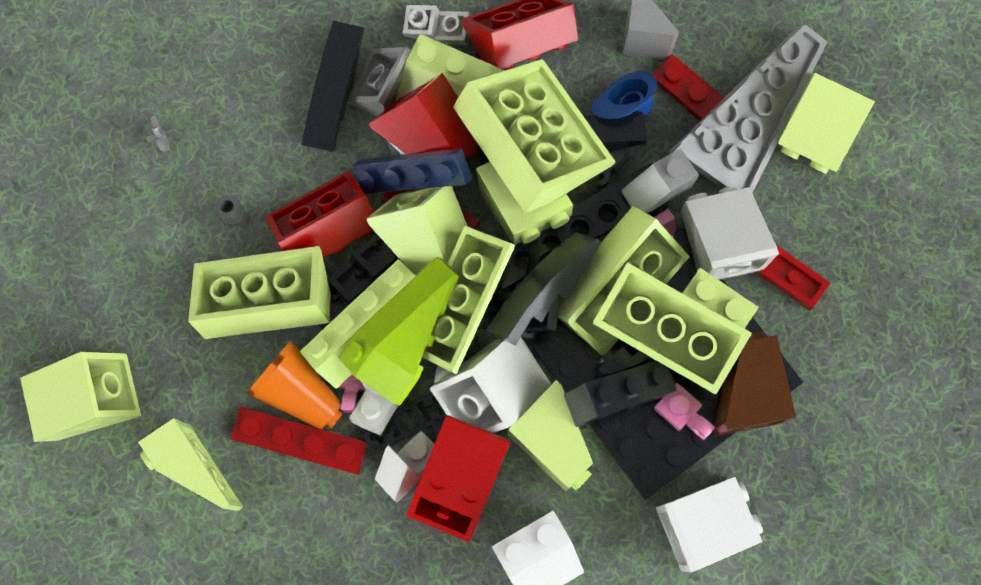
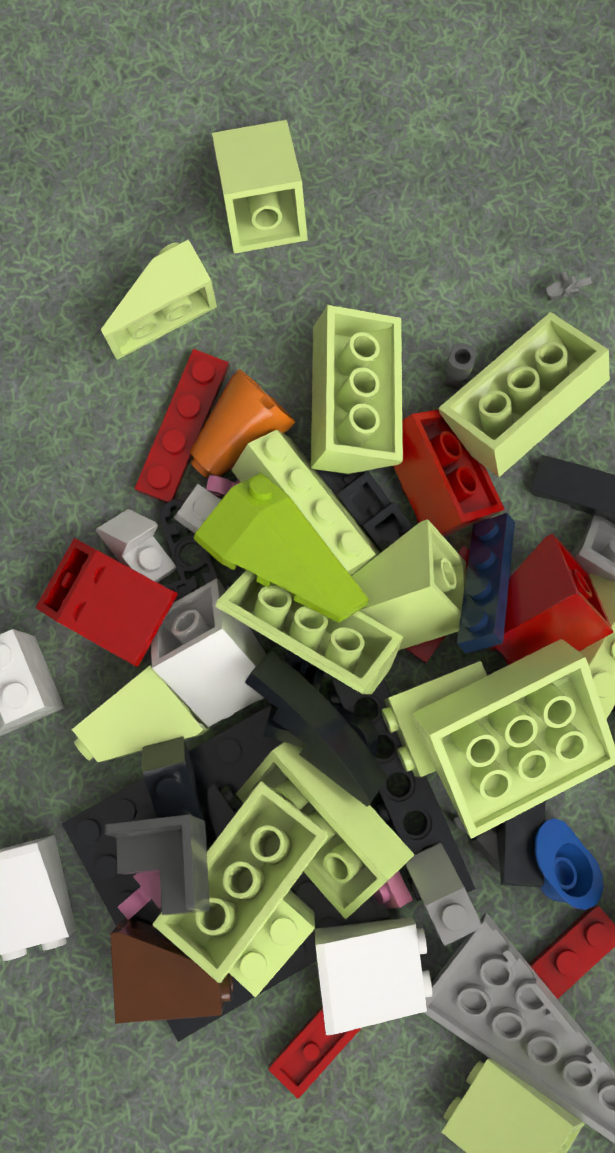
camera: 95 degrees right, 5 degrees up
none -> dark grey panel [105,815,210,916]
none -> yellowish green slope [439,312,610,477]

